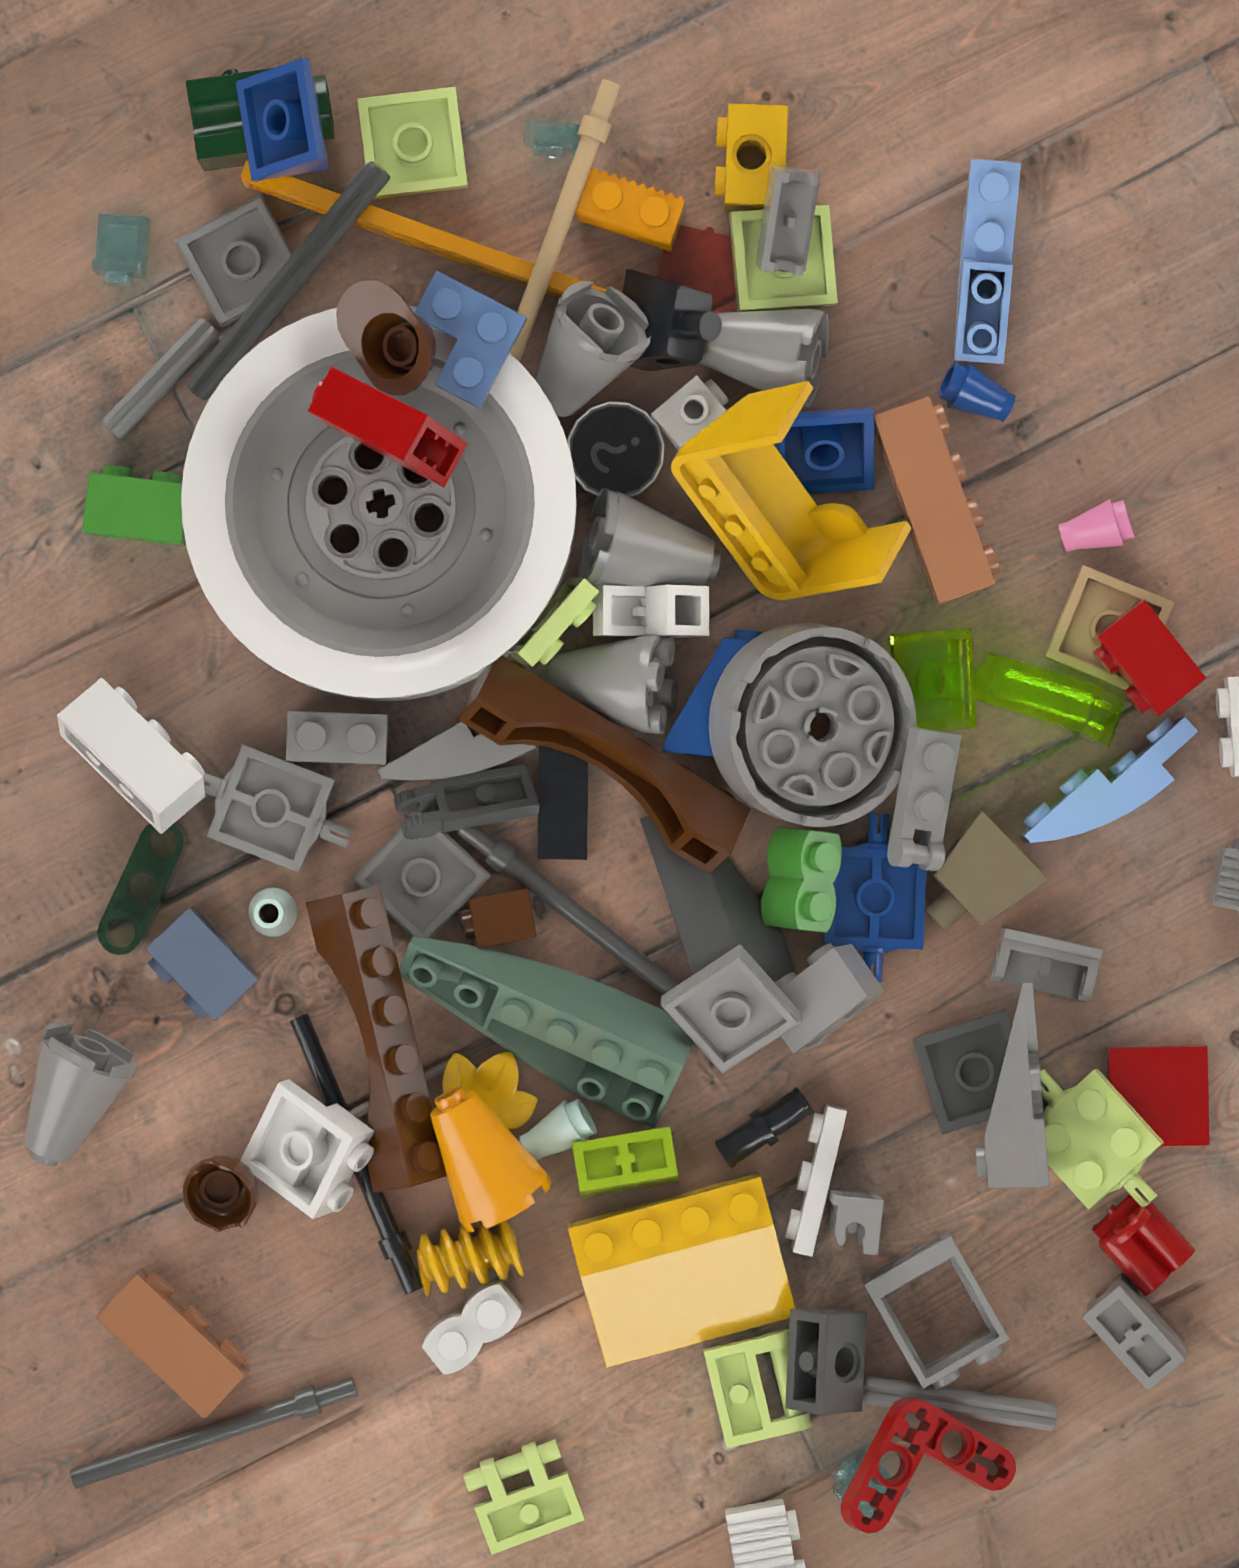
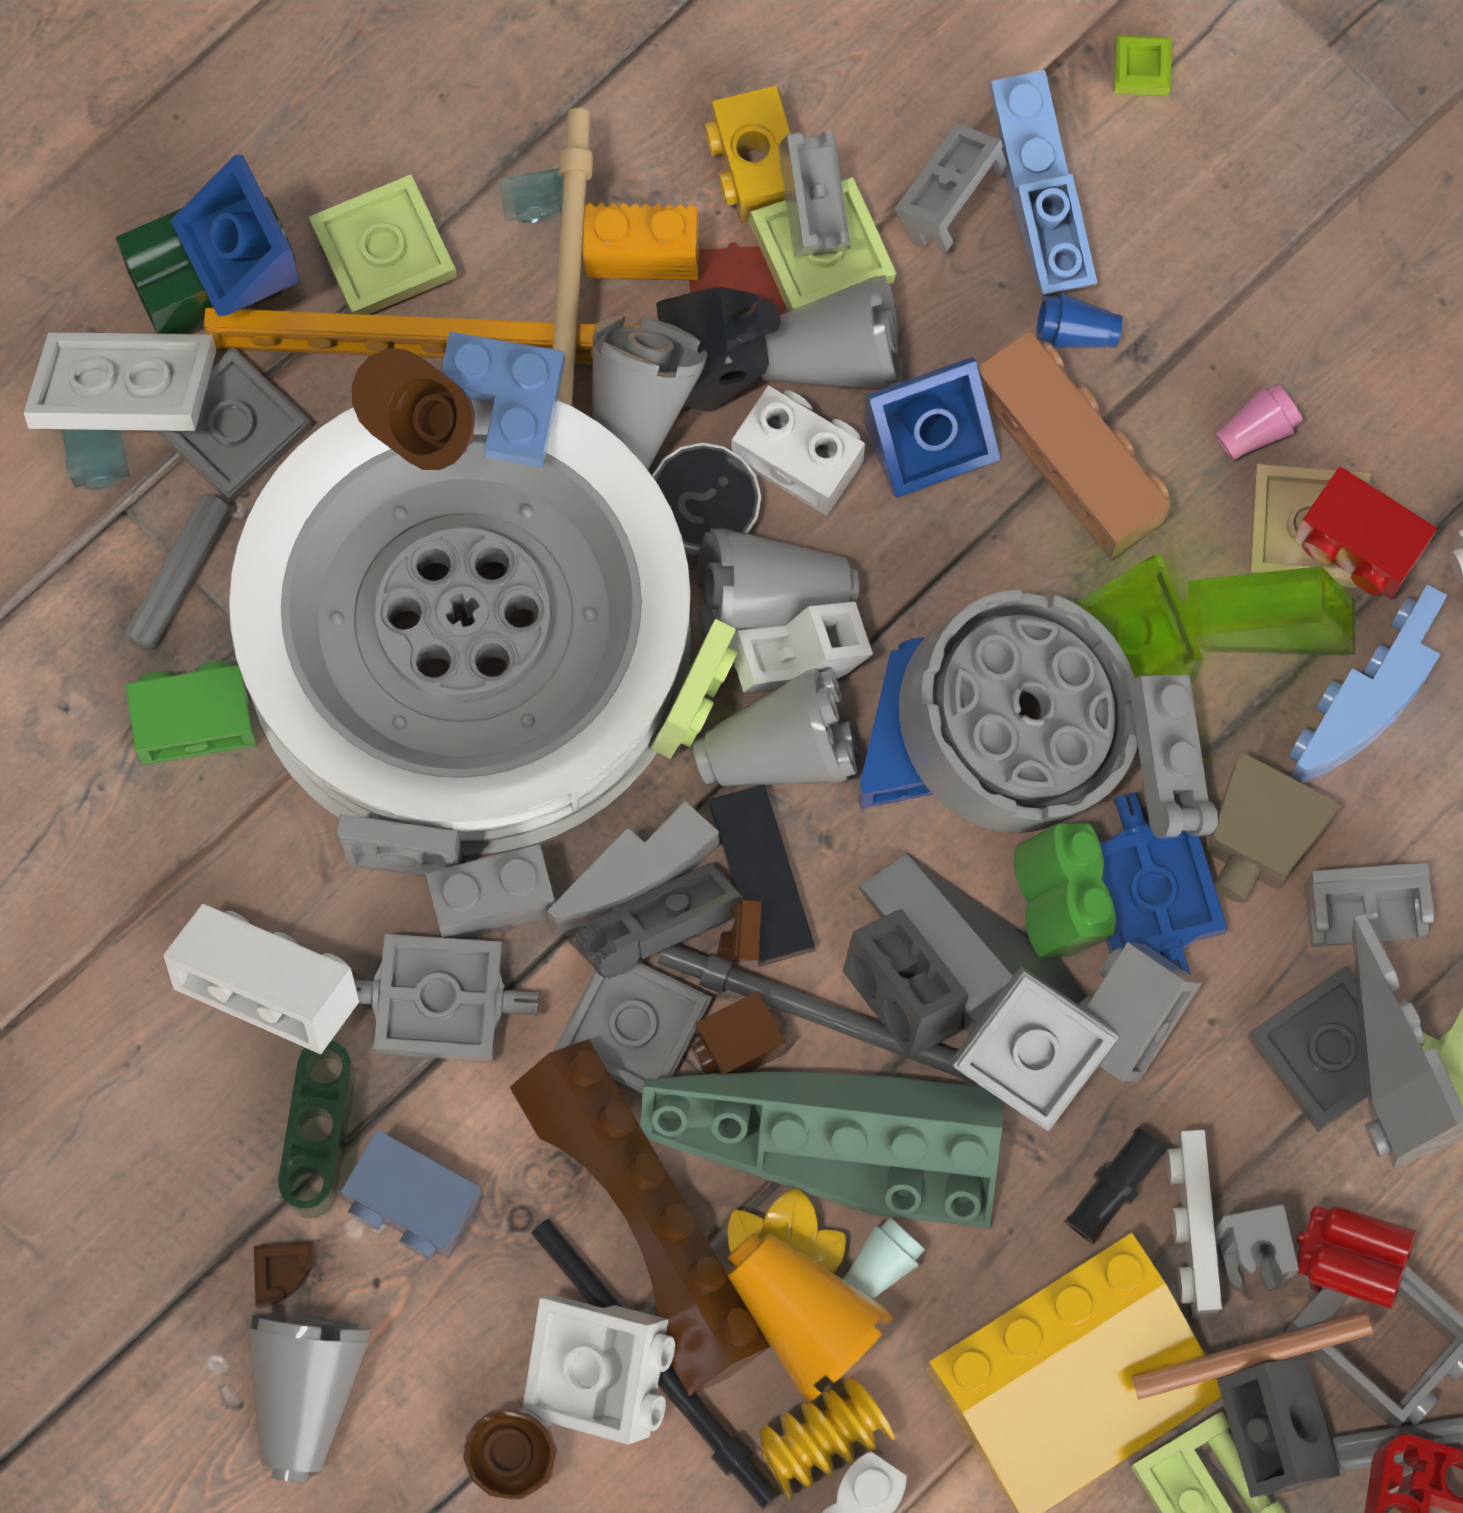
camera: 25 degrees left, 15 degrees down
dark grey axle [187,161,390,400] -> none
light aqua cone [248,887,297,937] -> none
red slope [307,366,468,488] -> none
reddish brown arch [457,655,751,874] -> none
lime hinge [572,1126,679,1199] -> none
yellow windscreen [671,381,912,601] -> none
none -> white plate [24,332,217,431]
none -> reddish brown tile [254,1242,315,1308]
none -> light grey tile [337,814,464,877]
none -> reddish brown tile [718,900,762,962]
none -> dark grey brick [842,908,969,1058]
none -> light grey hinge [894,122,1008,254]
none -> lime tile [1114,35,1172,96]
none -> nougat bar [1132,1311,1373,1400]
none -> red piece [1296,1206,1416,1309]

